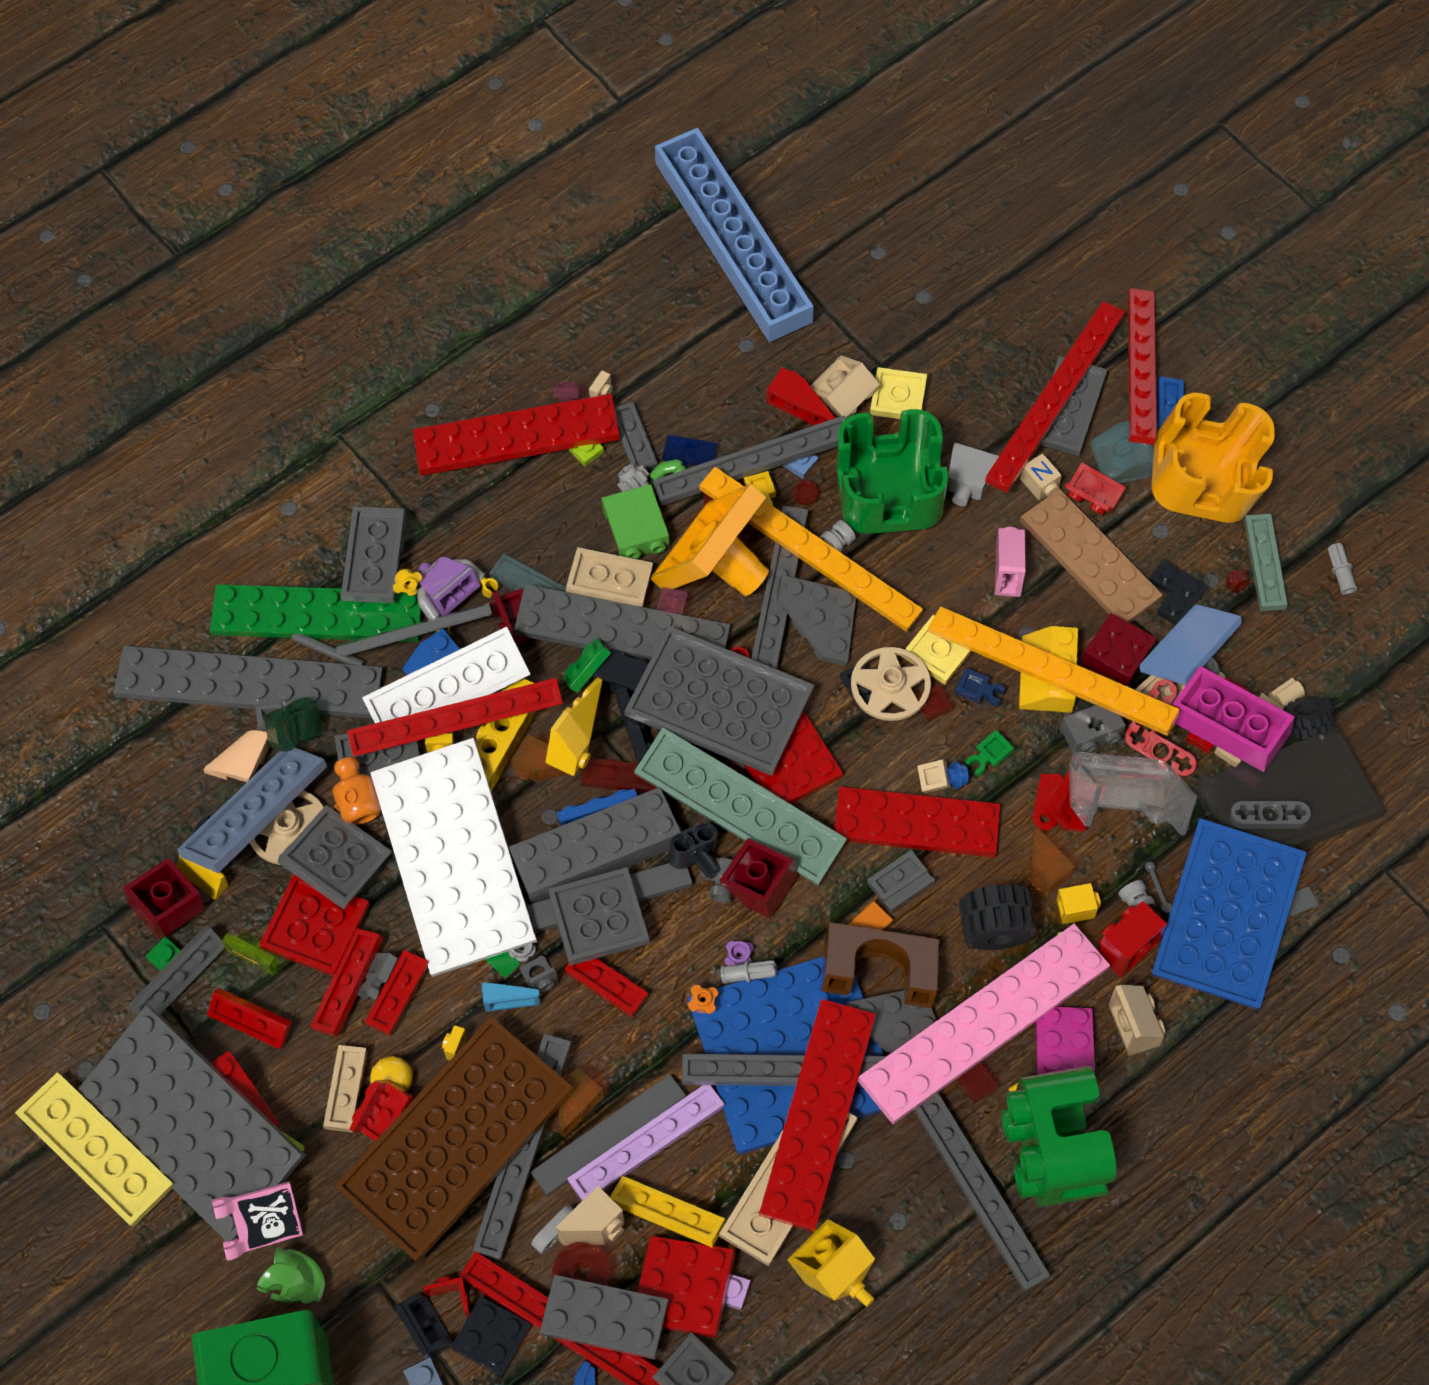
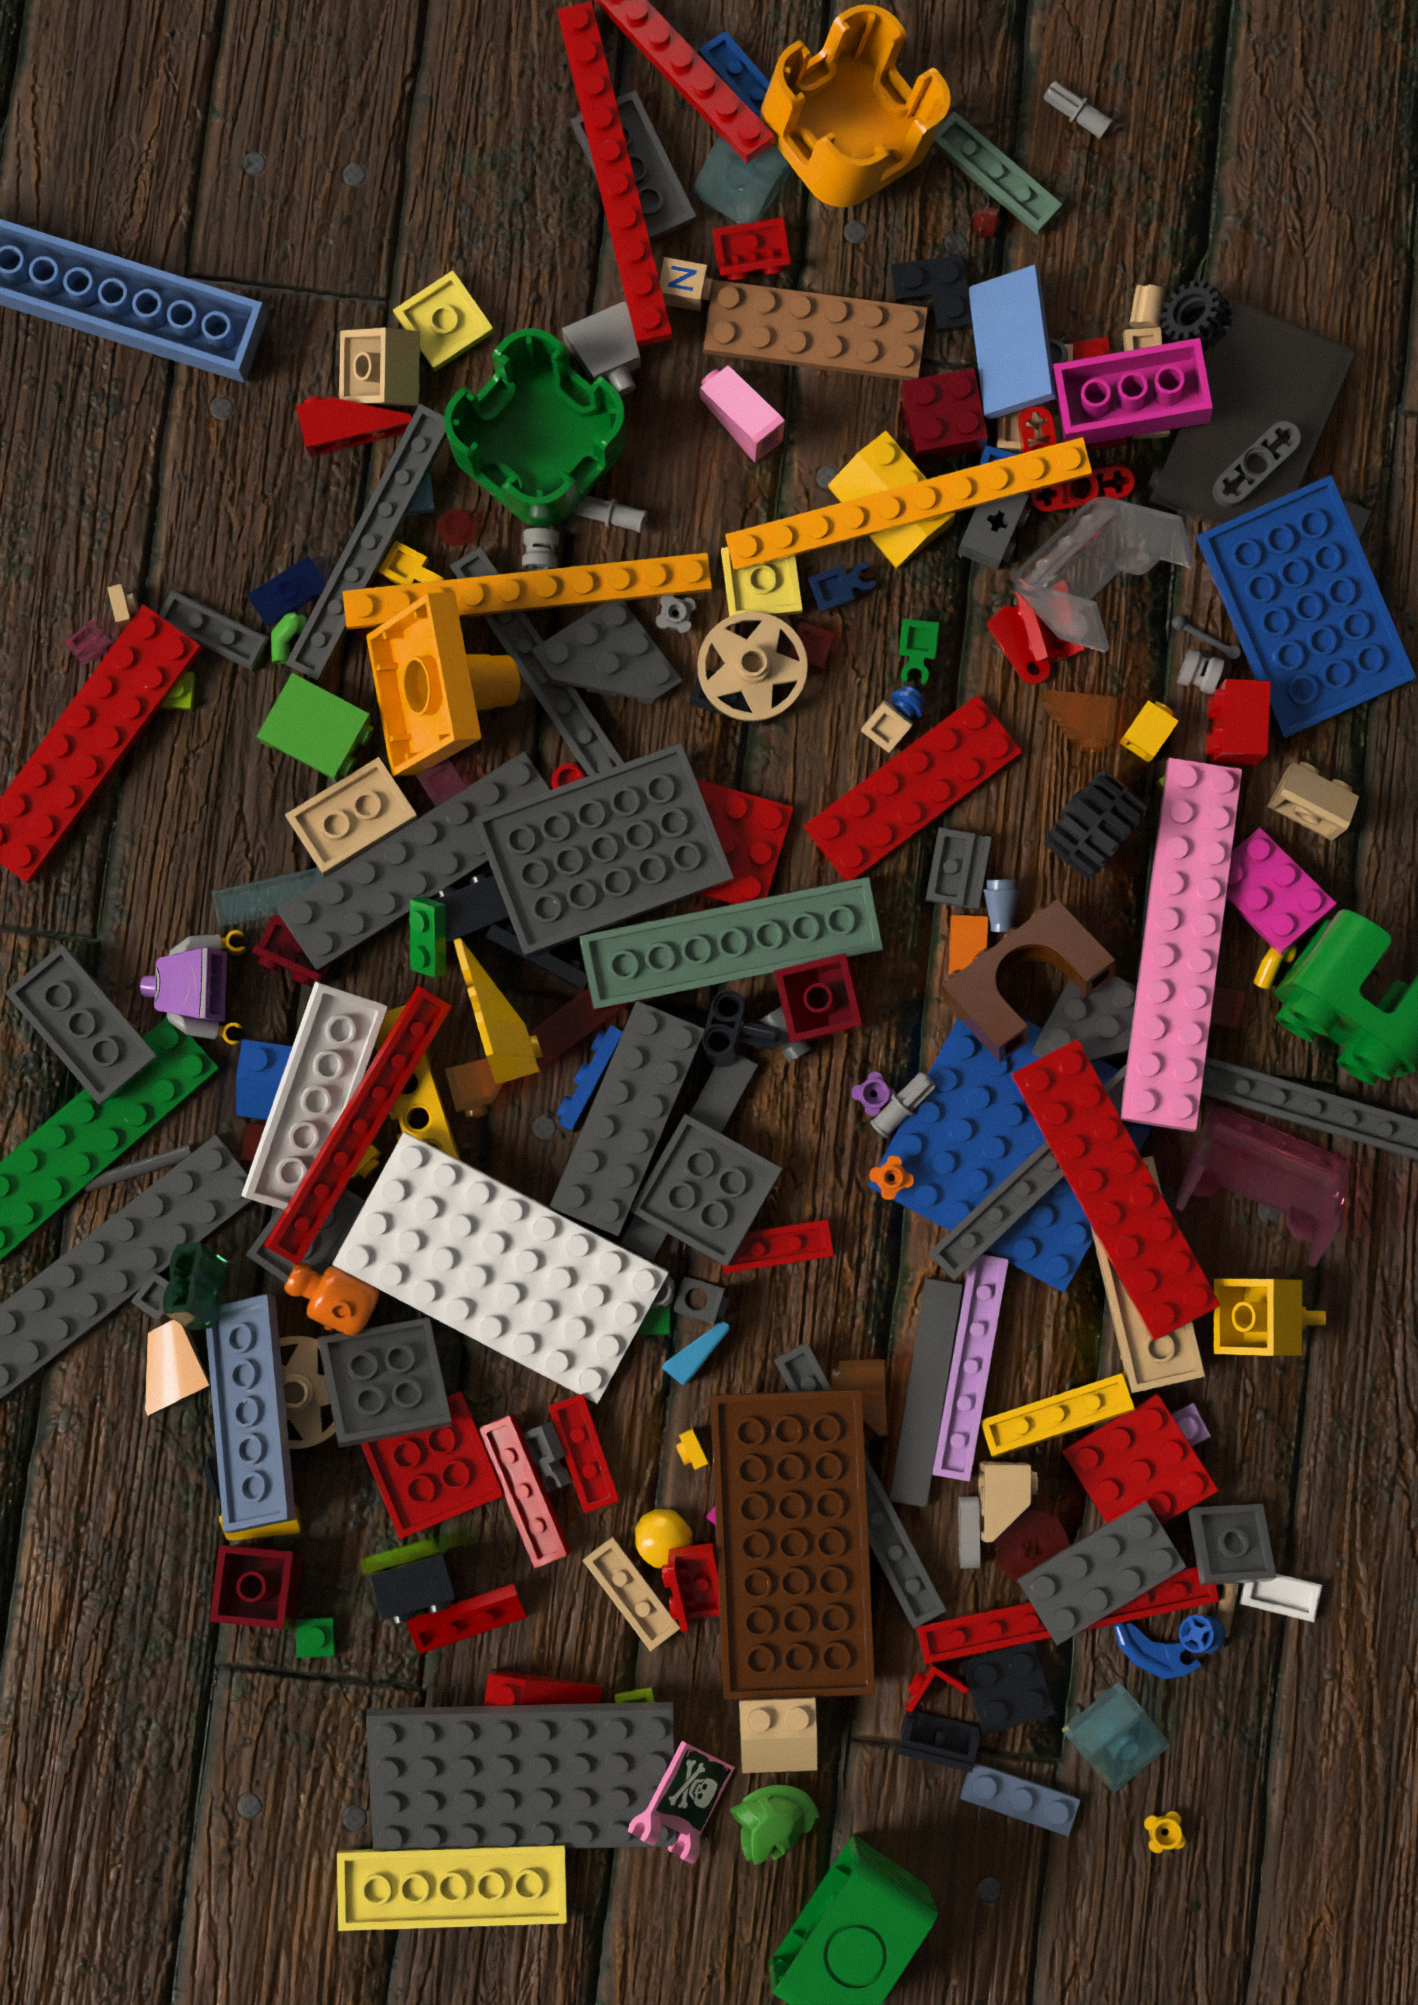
camera: 45 degrees left, 20 degrees up
dark grey plate [127,925,226,1016] -> none
dark grey tile [336,602,492,657] -> none
yellow plate [393,569,422,596] -> none
light grey gear [617,464,649,492] -> none
none -> black brick [369,1548,461,1624]
none -> light grey axle [574,495,648,533]
none -> light grey plate [656,595,695,633]
none -> tan slope [739,1697,817,1773]
none -> sand blue cone [983,879,1020,932]
none -> clear pink windscreen [1176,1107,1348,1267]

